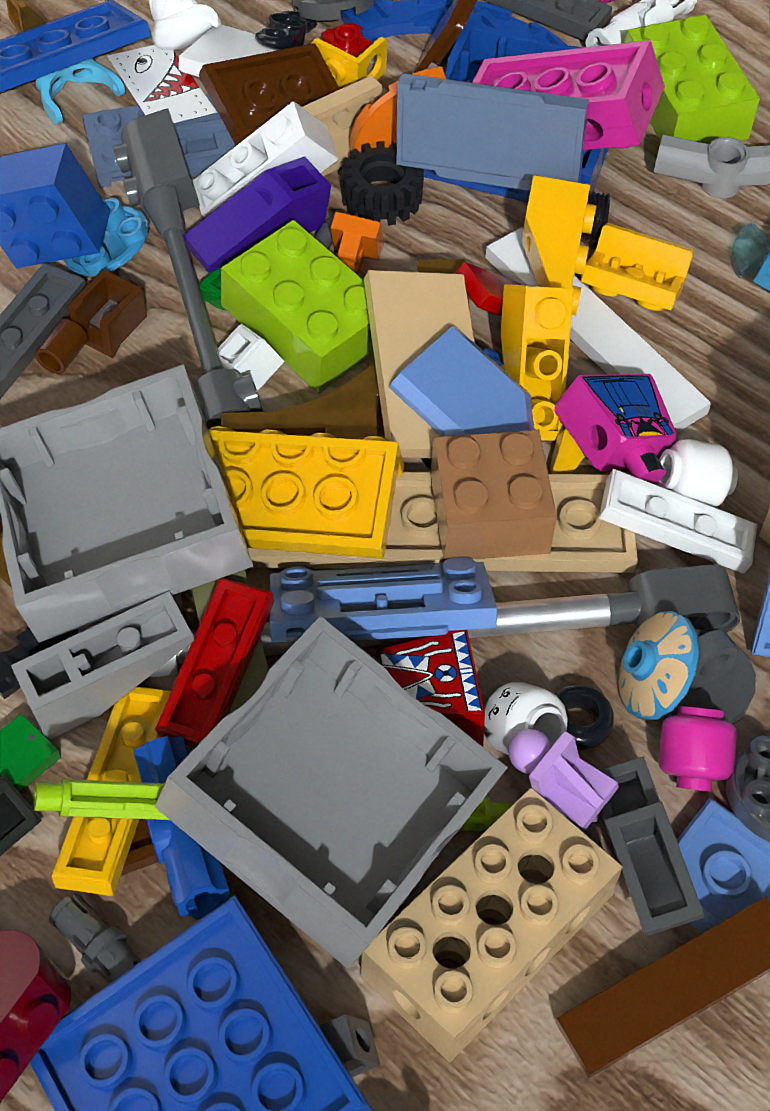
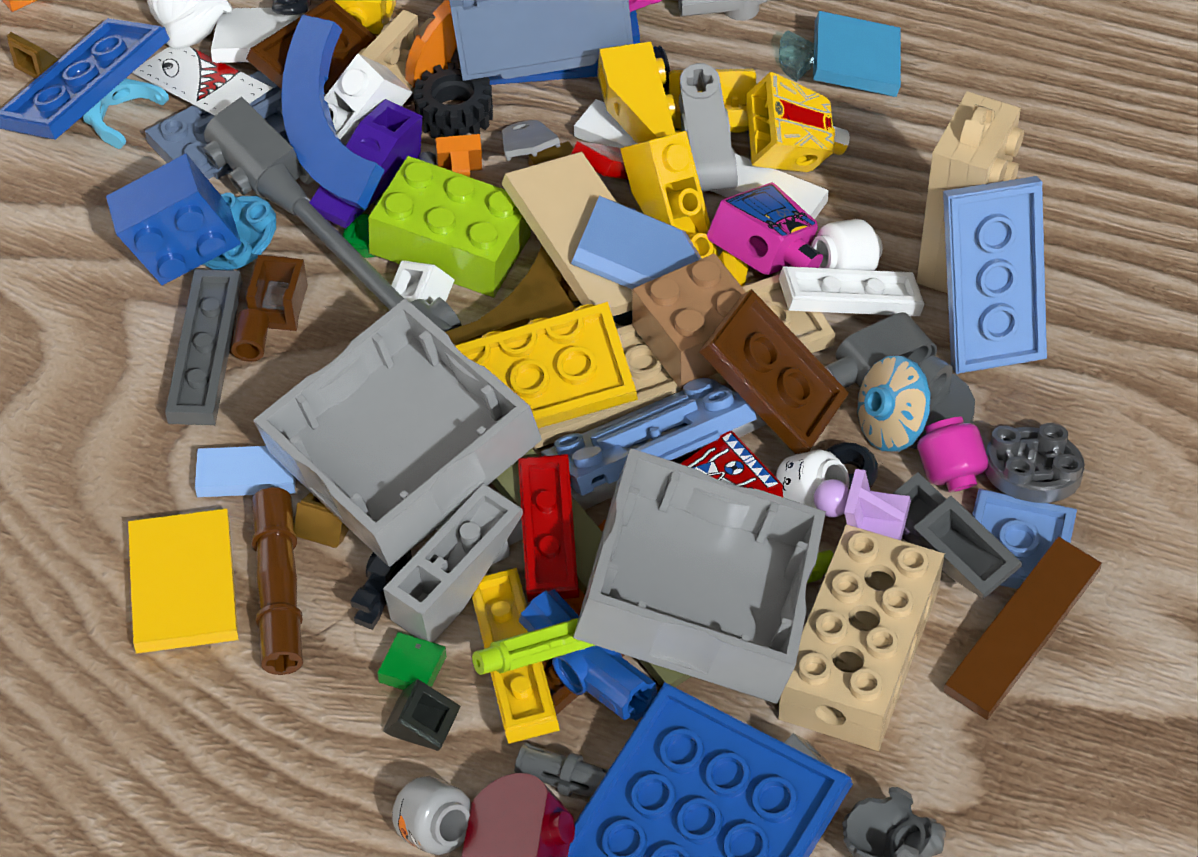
camera: 20 degrees left, 5 degrees down
none -> blue tile [281,15,385,210]
none -> light grey piece [502,120,560,161]
none -> light grey piece [679,63,738,192]
none -> reddish brown tile [699,289,849,454]
none -> yellow torso [746,72,850,172]

